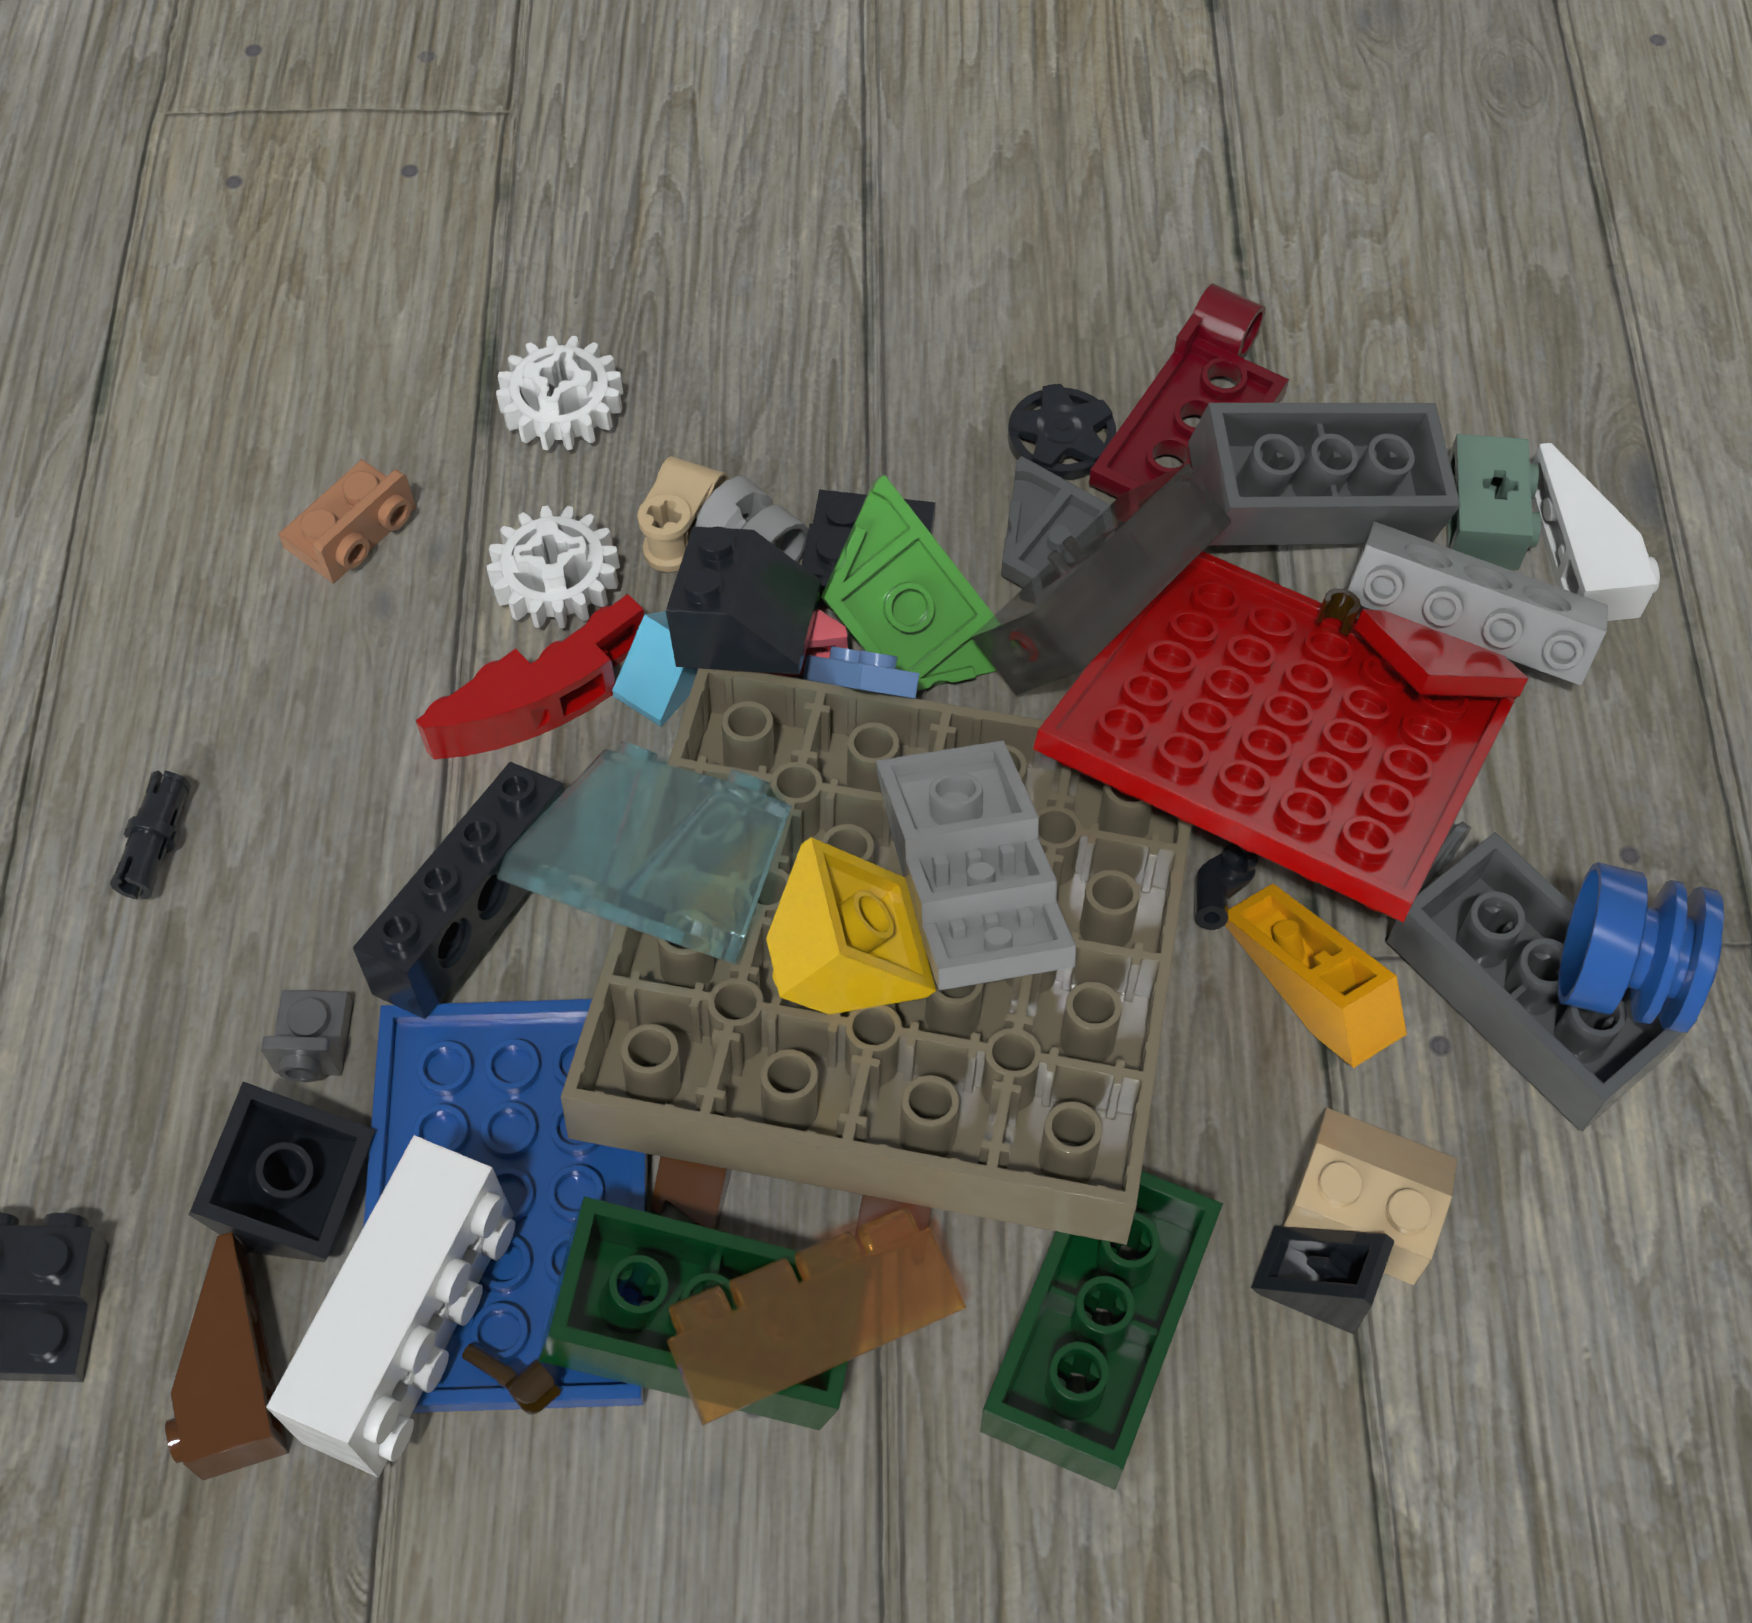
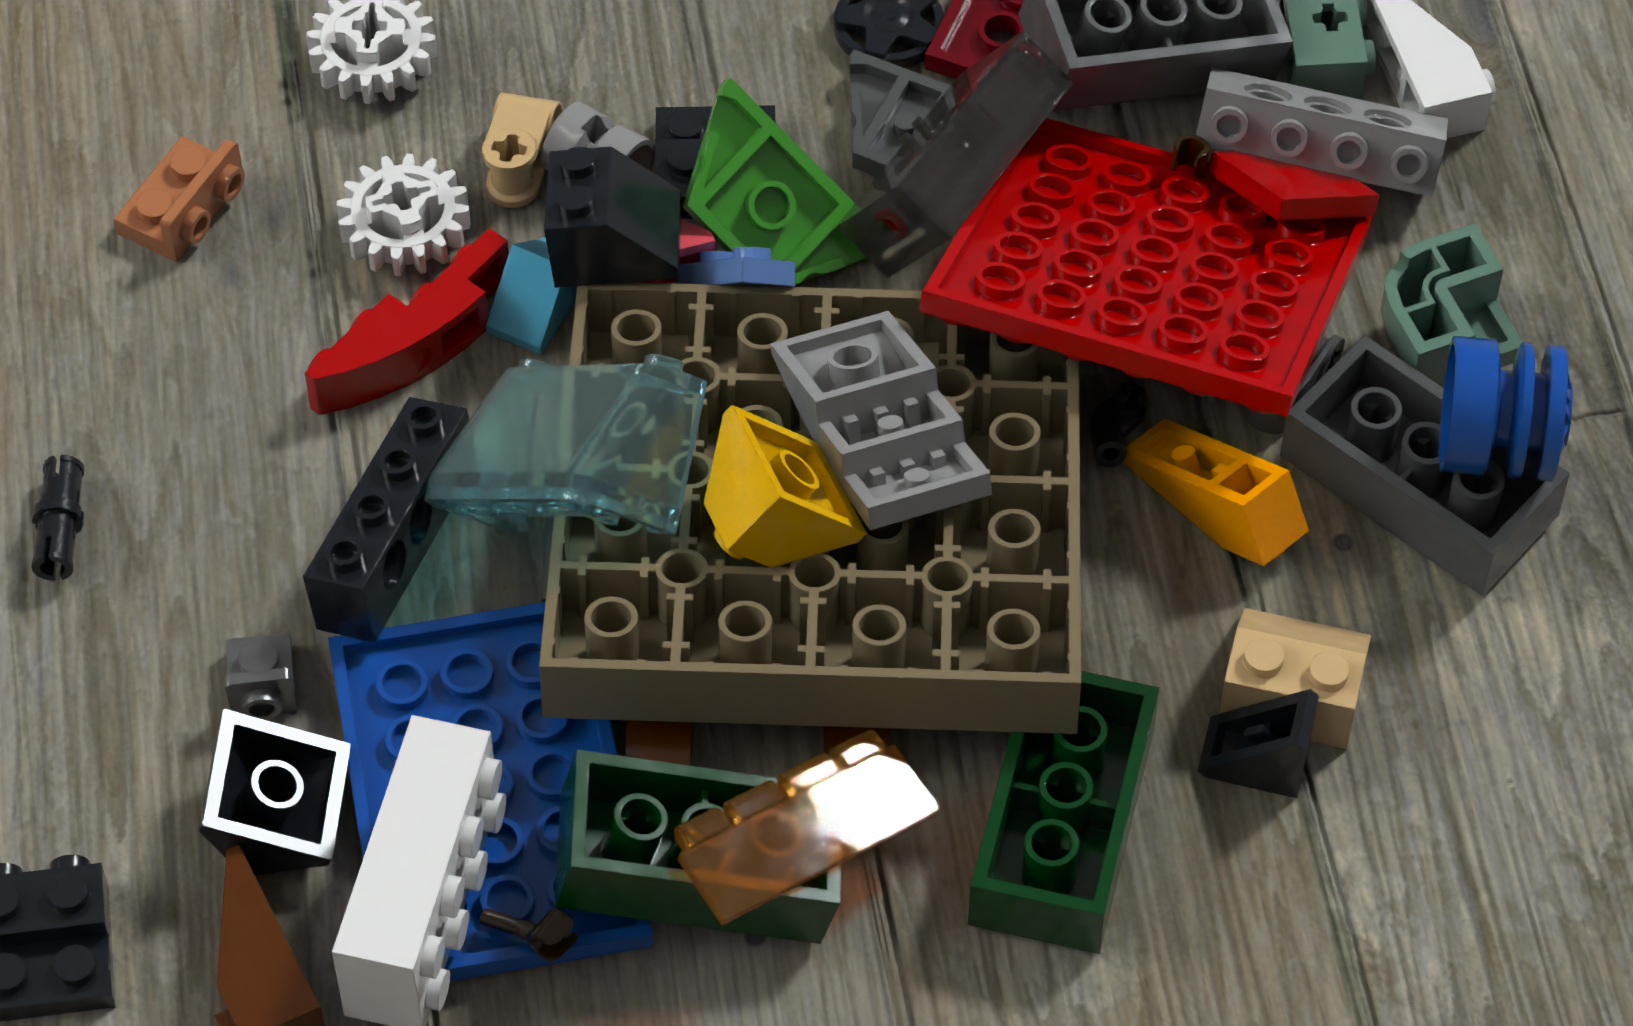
camera: 10 degrees left, 5 degrees down
none -> sand green brick [1380,223,1523,387]

